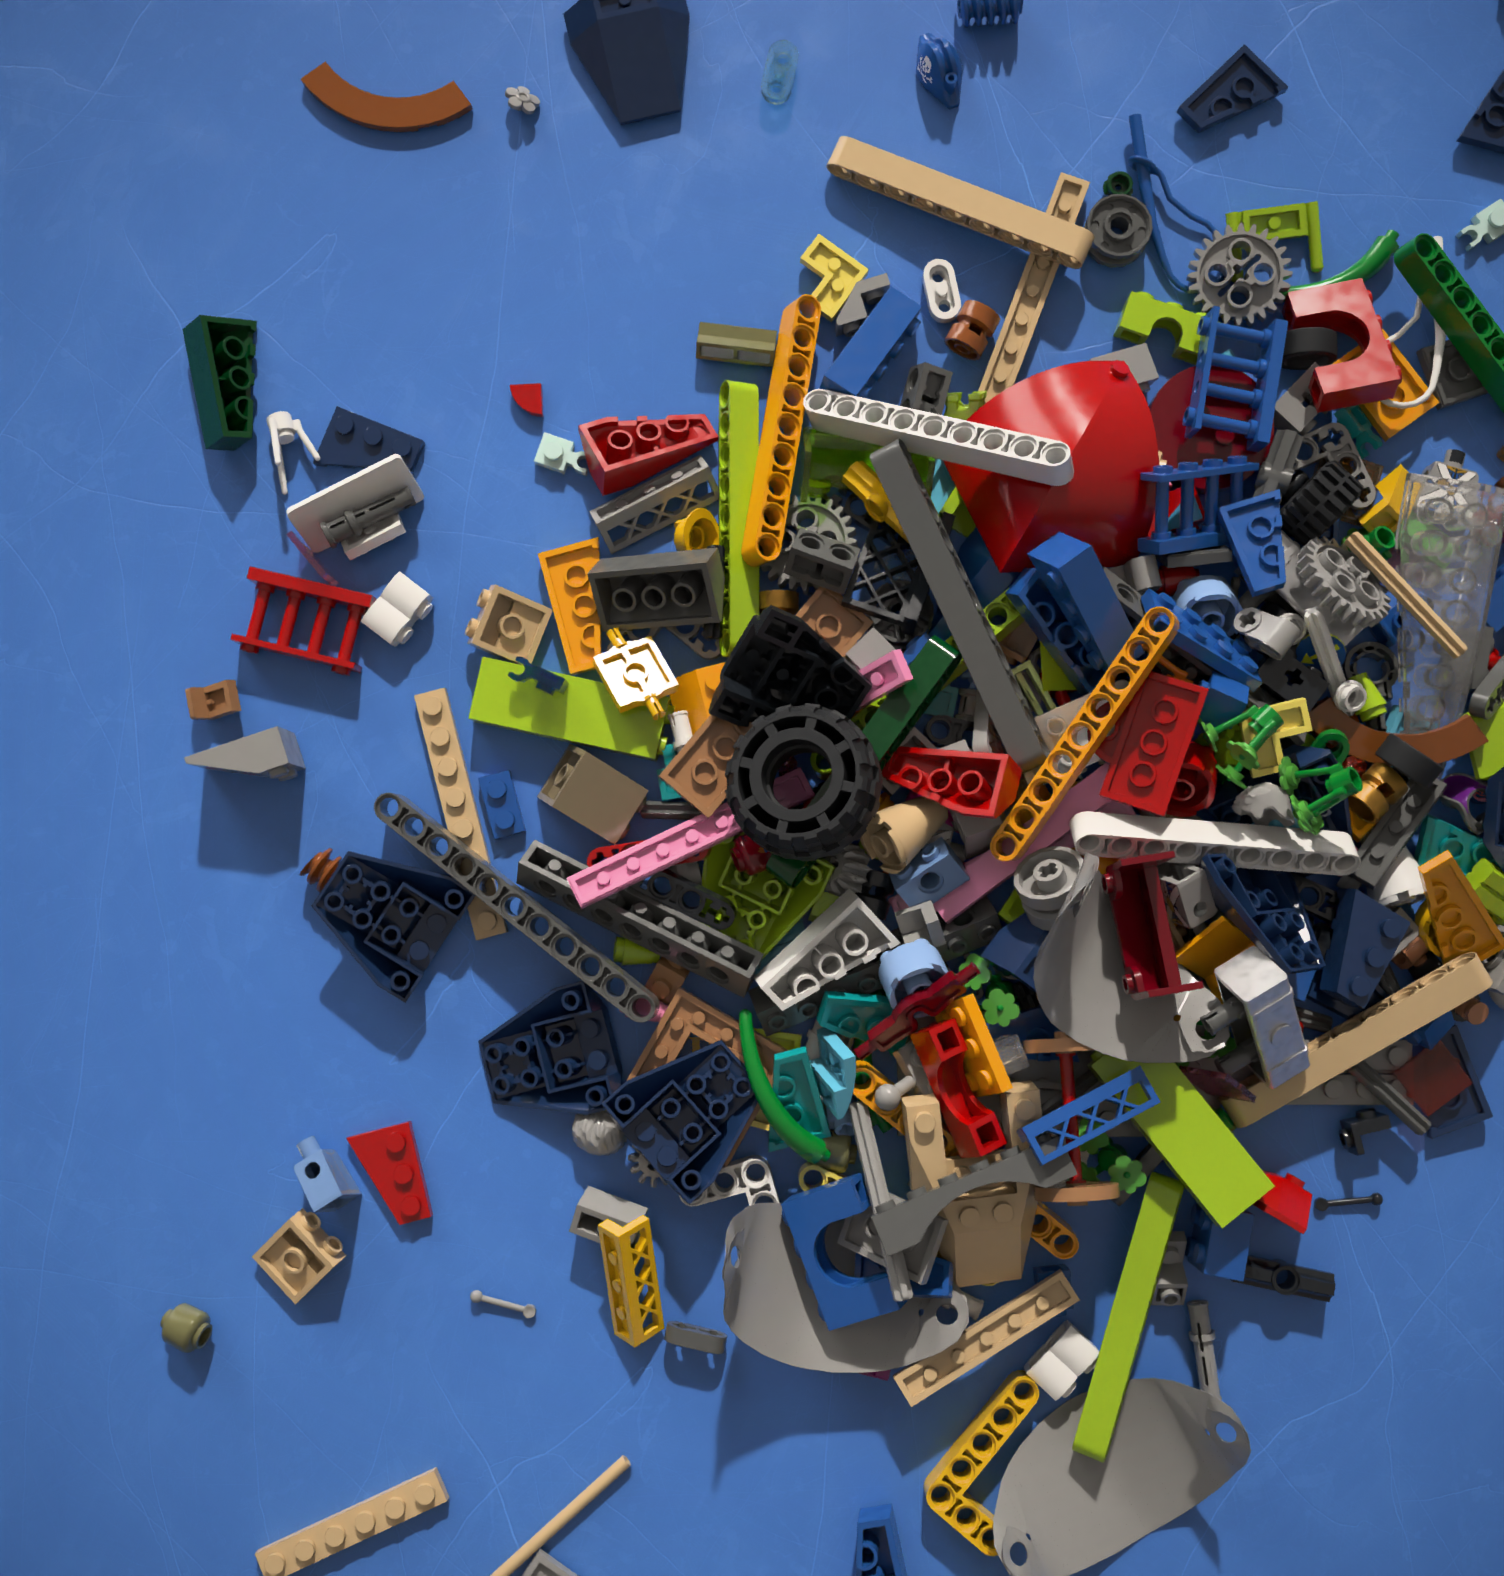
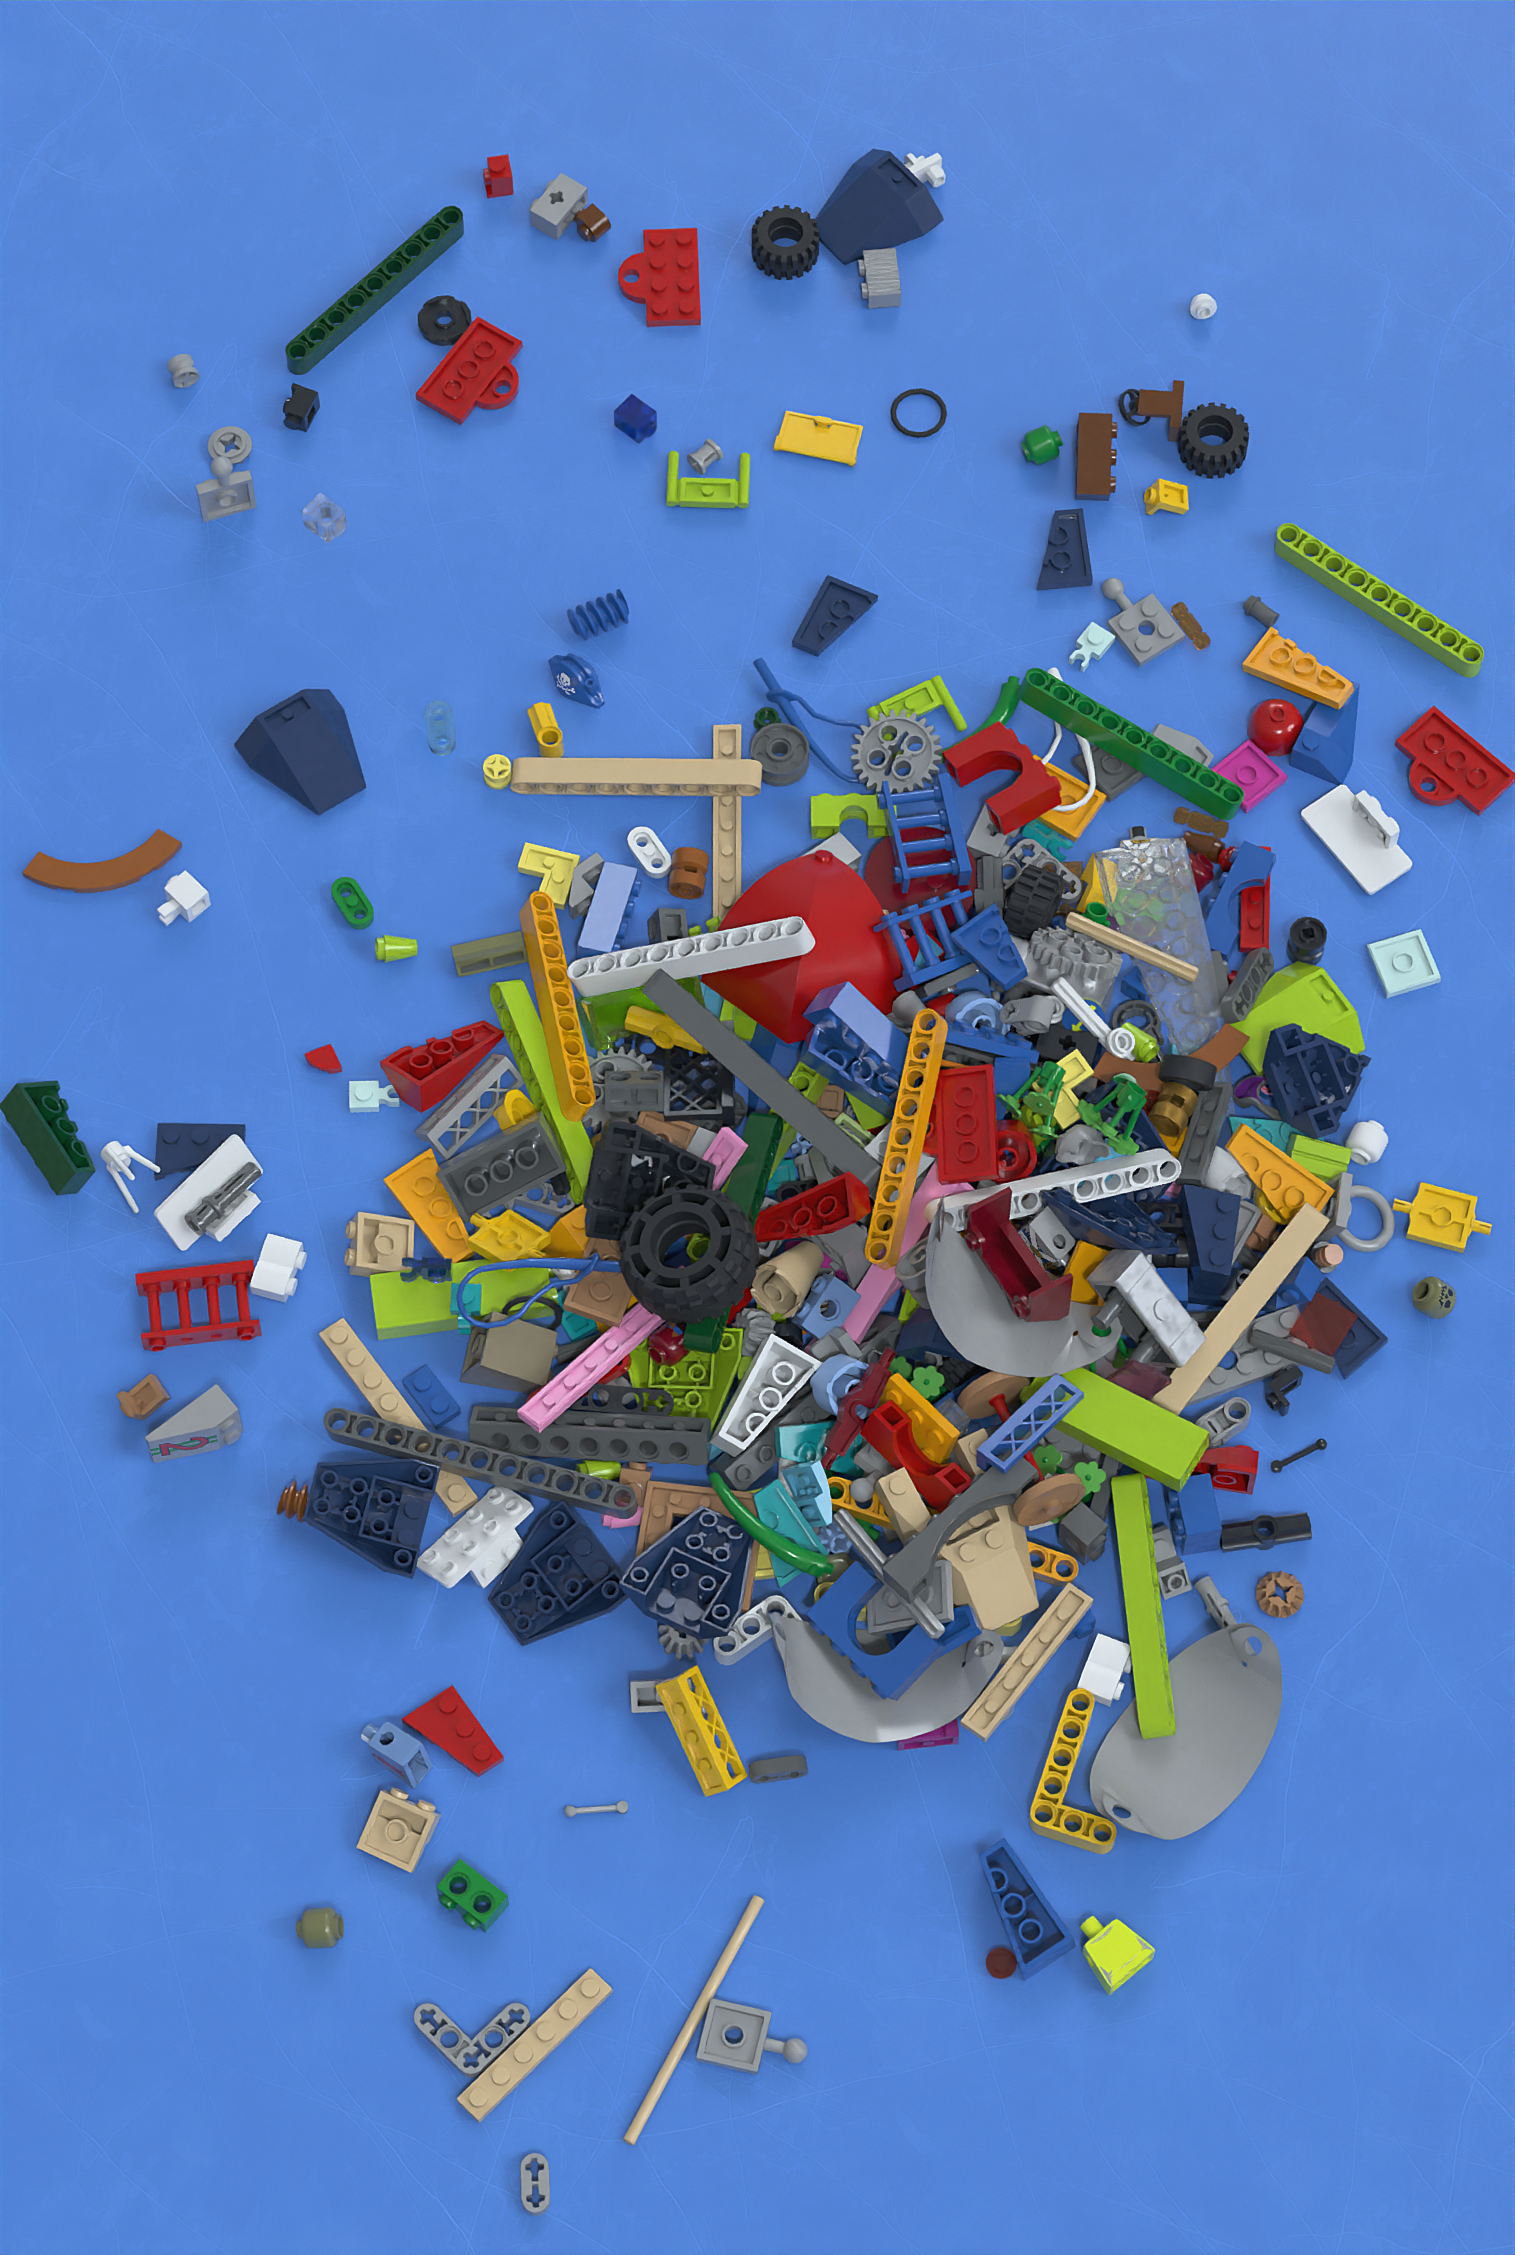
camera: 25 degrees left, 20 degrees down
clear pink piece [286,531,339,586] -> none
light grey plant [505,86,540,114] -> none
light grey hair [572,1110,627,1156] -> none
black tyre [1281,327,1337,370] -> none
none -> white brick [157,870,211,926]
none -> green plate [331,877,374,929]
none -> lime cone [375,934,418,963]
none -> light grey beam [414,2003,531,2078]
none -> white bracket [416,1485,534,1589]
none -> green brick [436,1859,509,1933]
none -> teal plate [450,1283,482,1335]
none -> blue piece [456,1253,621,1329]
none -> light yellow wheel [483,754,512,790]
none -> black piece [502,1295,563,1331]
none -> yellow piece [527,702,564,758]
none -> dark grey brick [1058,1501,1108,1566]
none -> light grey piece [1194,1397,1251,1449]
none -> medium nougat gear [1256,1570,1305,1618]

